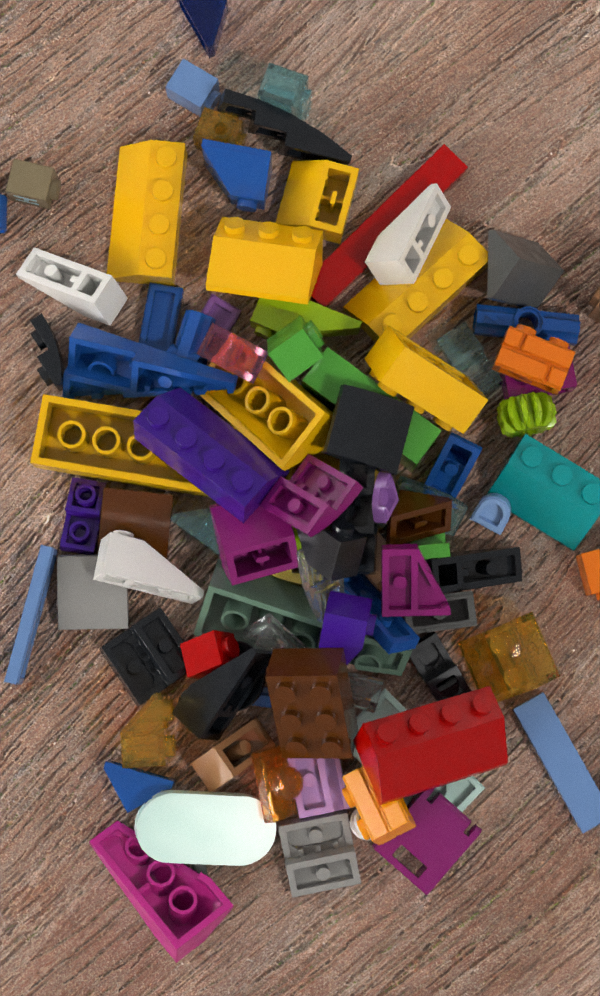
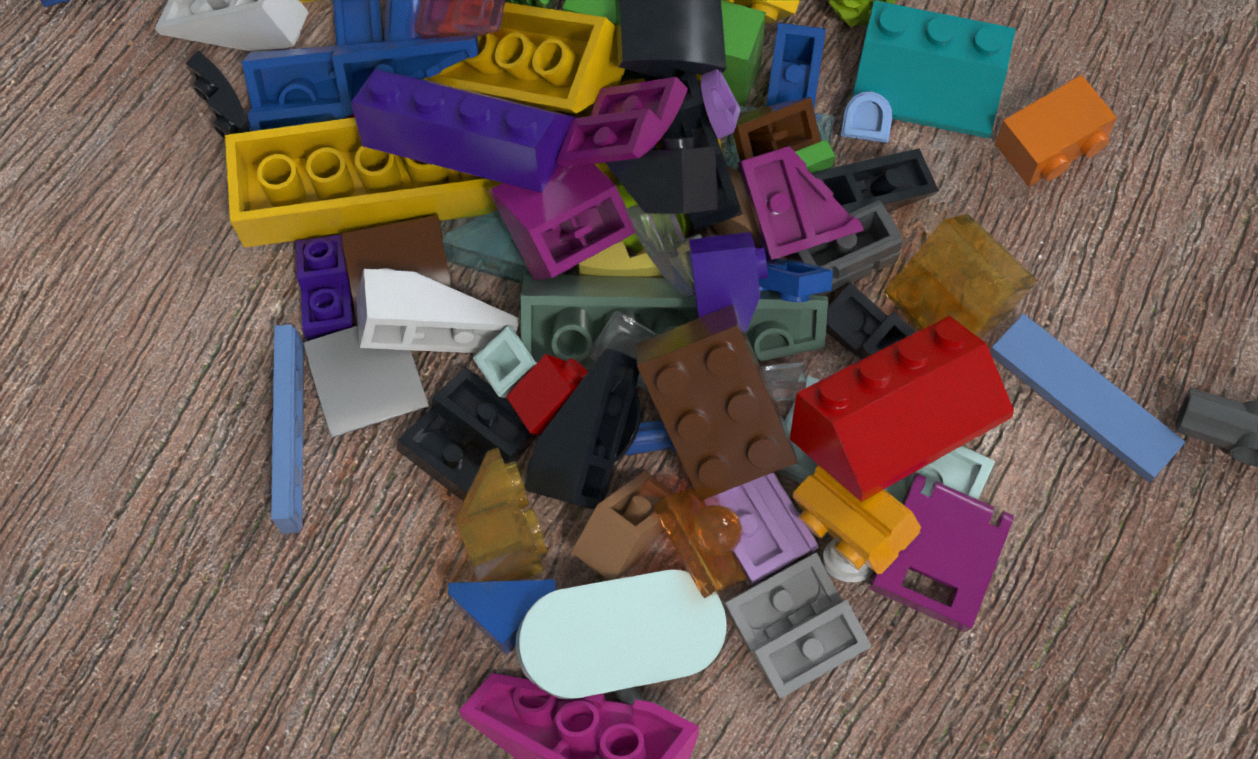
camera: 10 degrees left, 15 degrees down
none -> light aqua slope [473,326,537,398]

